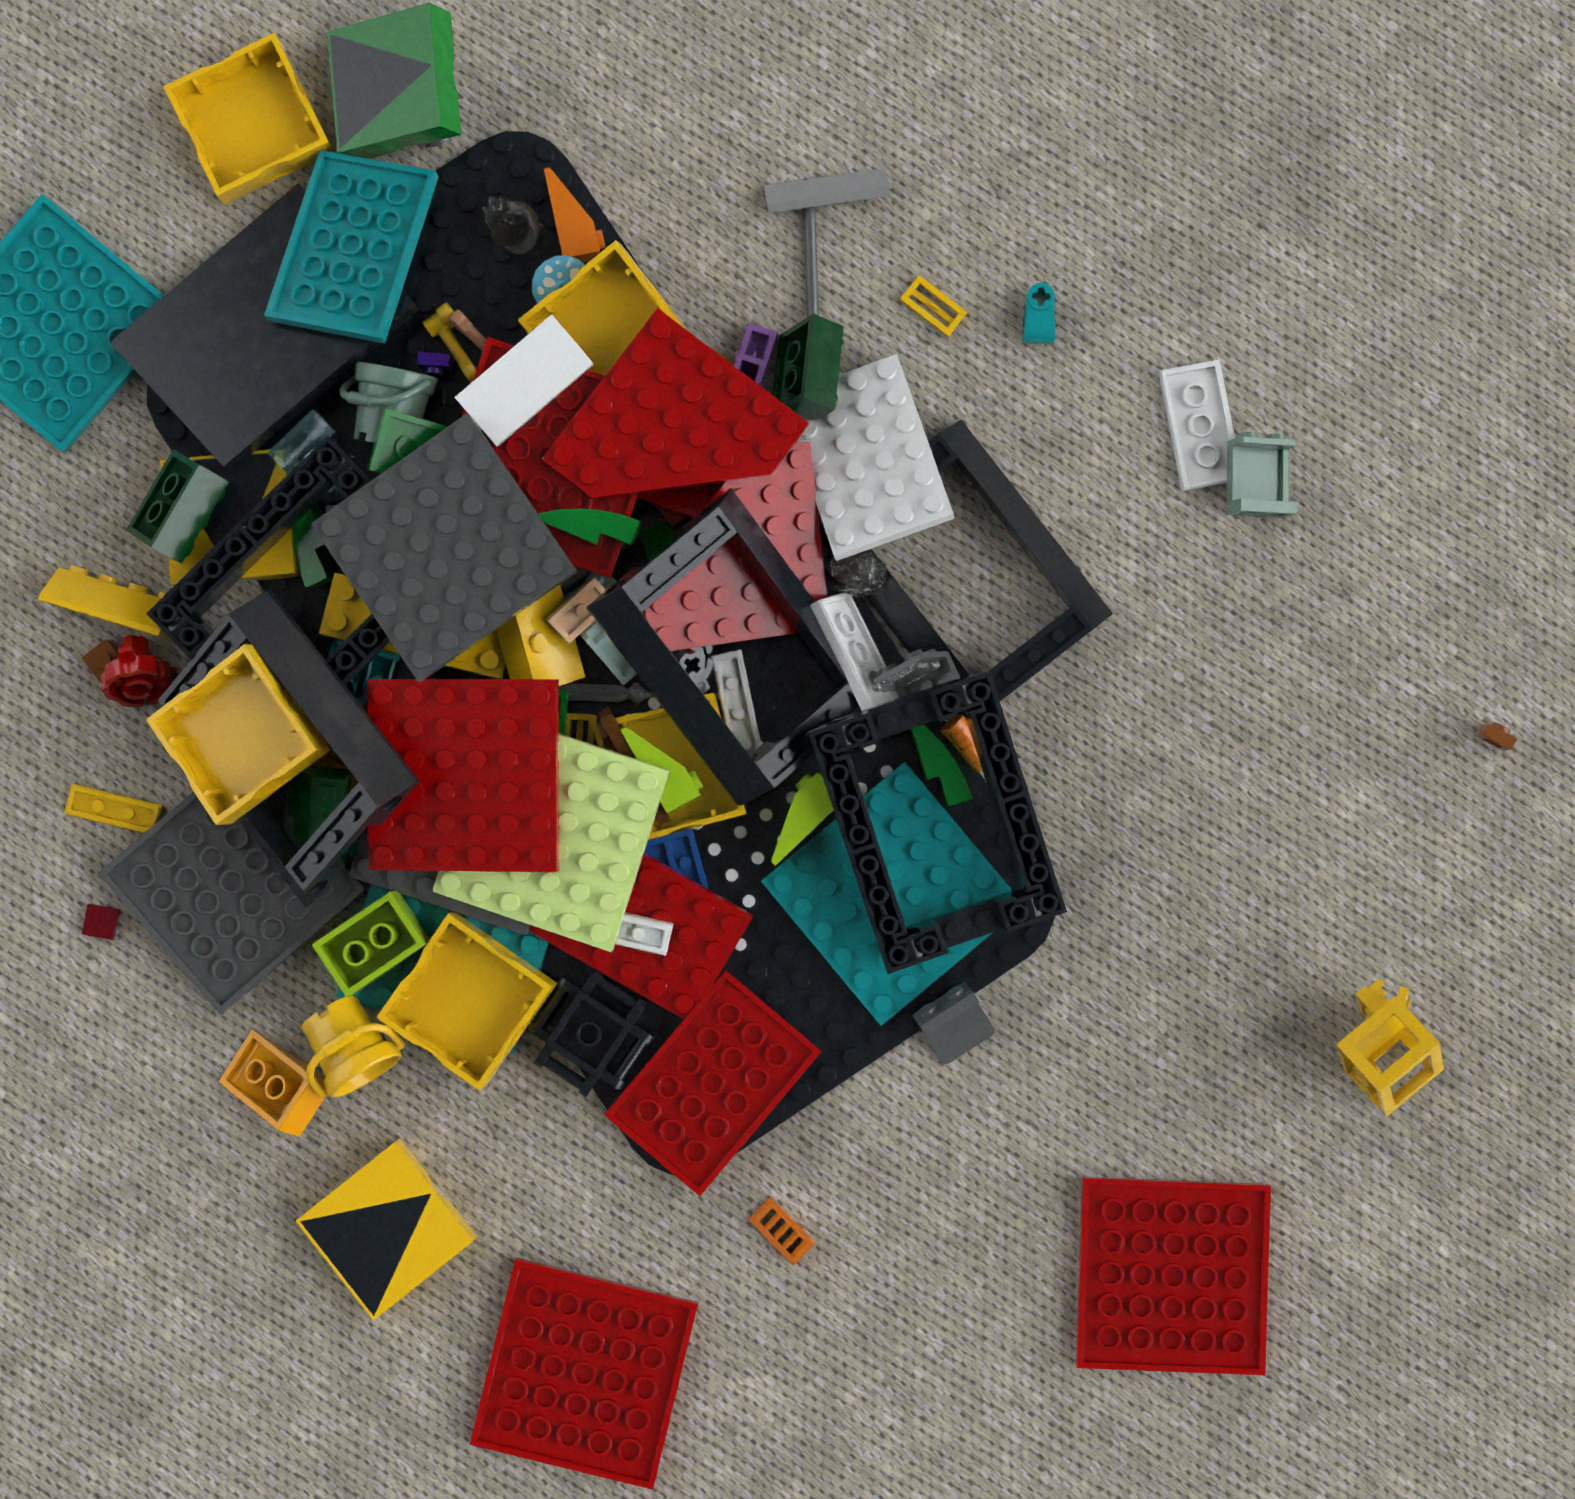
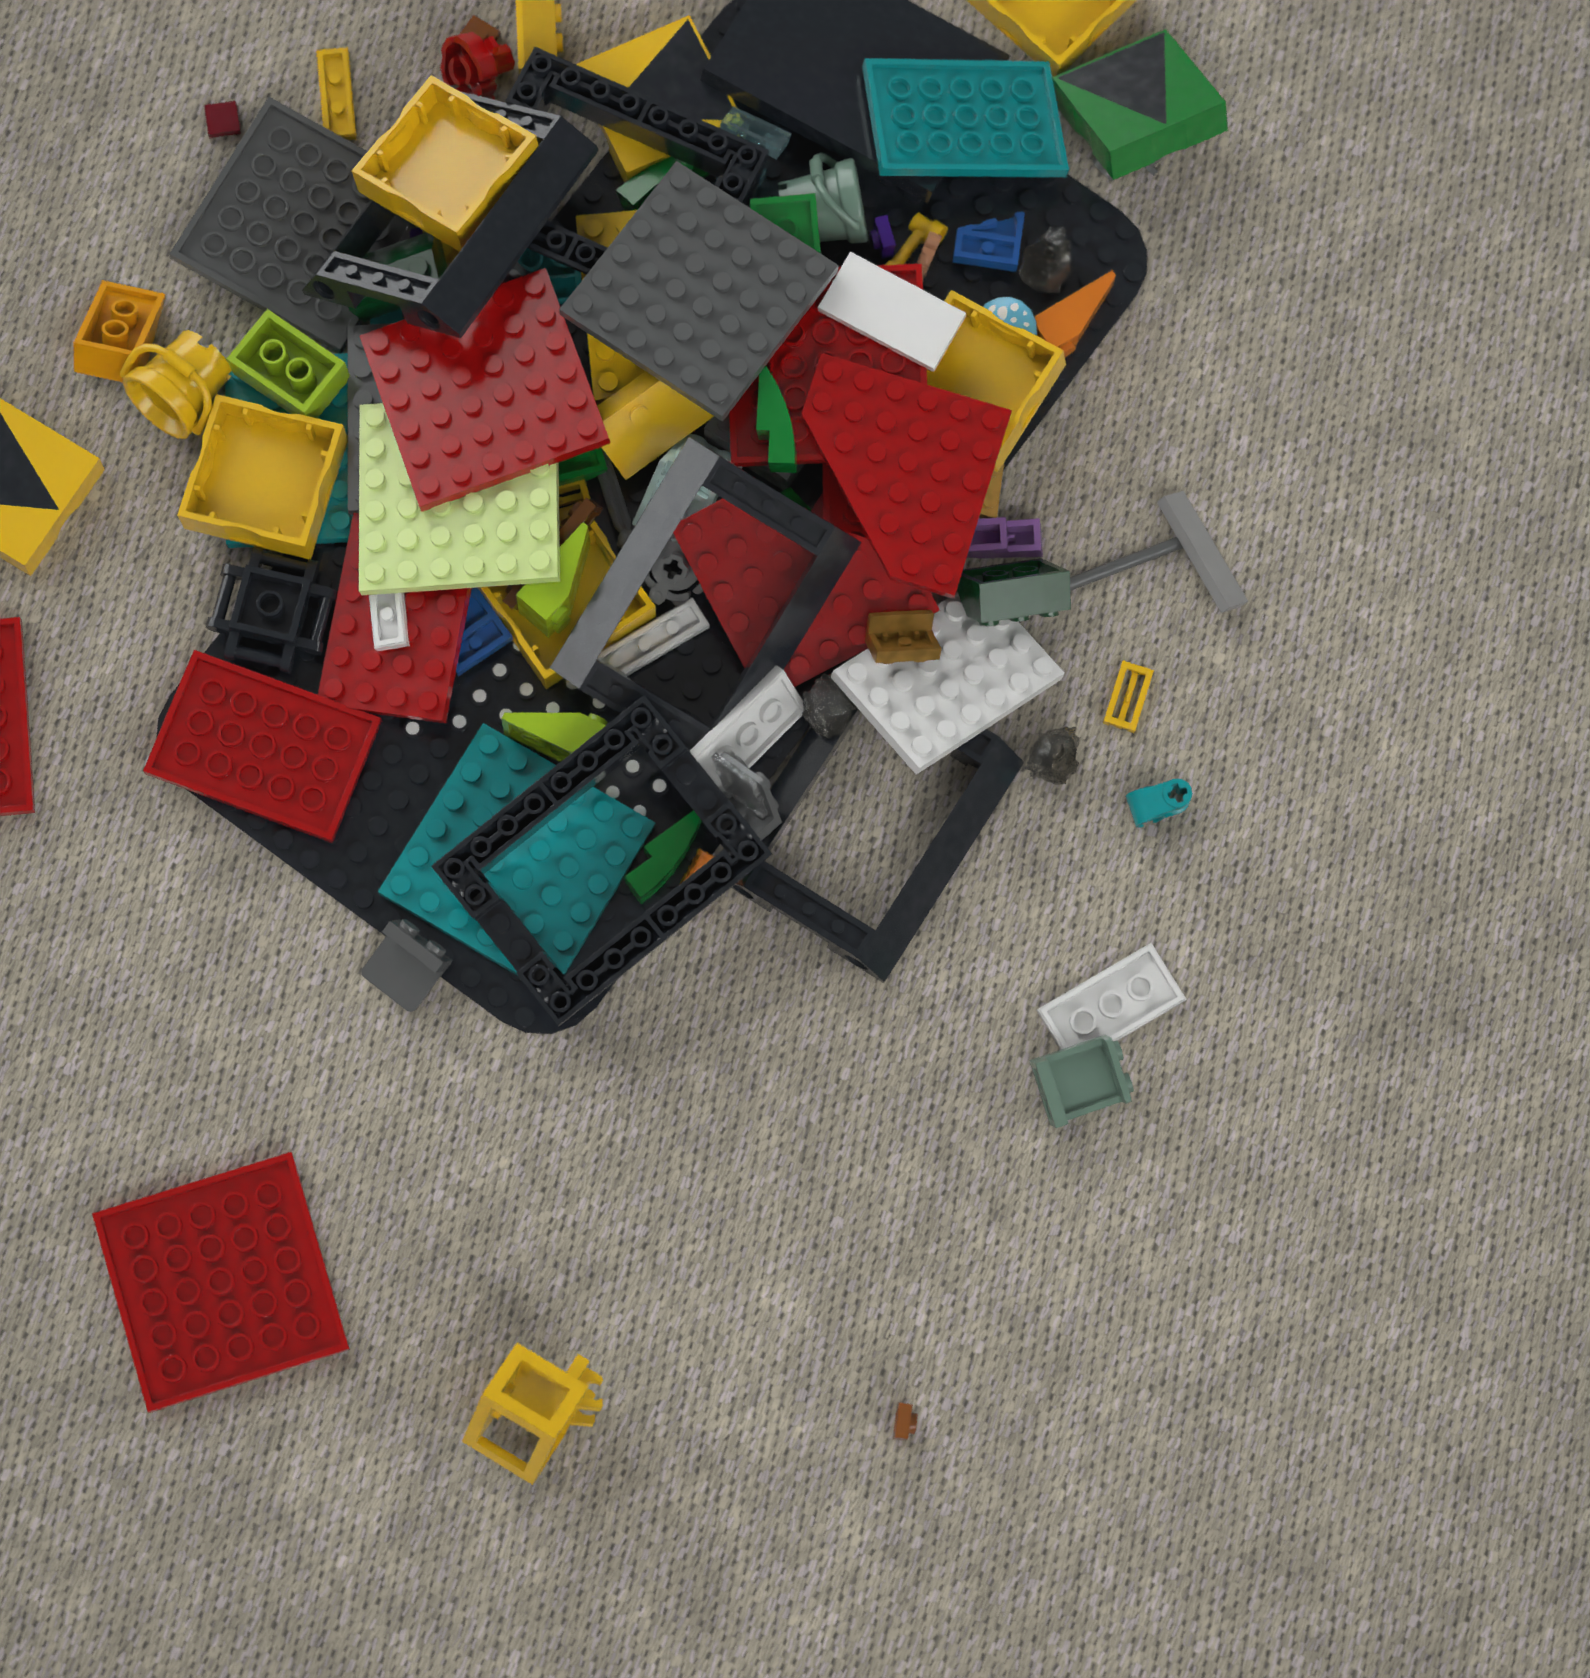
camera: 65 degrees right, 10 degrees down
dark green slope [126,449,229,564] -> none
light nougat plate [546,576,606,644] -> none
orange slope [748,1197,815,1265] -> none
none -> pearl gold bracket [865,610,942,664]
none -> blue wing [953,212,1025,272]
none -> clear smoke hair [1025,726,1081,785]

